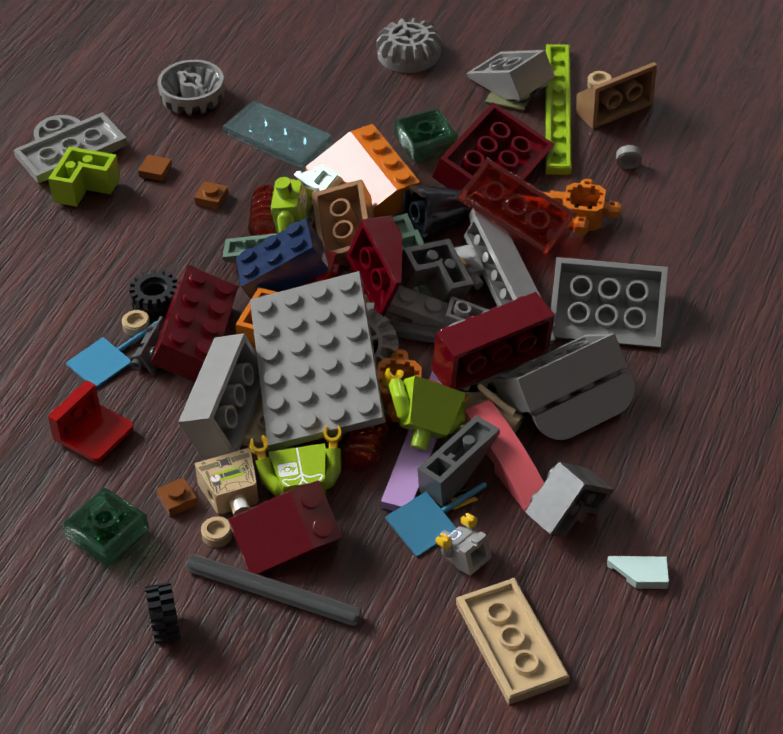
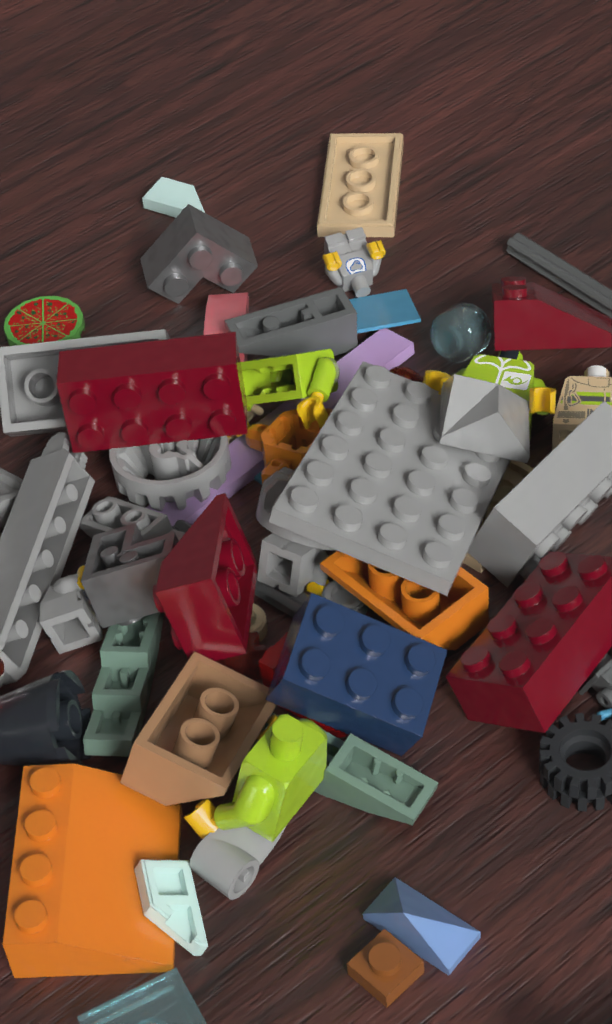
camera: 150 degrees left, 0 degrees up
clear red piece [248,184,277,236] -> none
none -> tile [4,296,85,346]
none -> medium blue slope [363,877,481,976]
none -> clear light blue head [430,302,492,363]
none -> light grey slope [439,374,530,463]

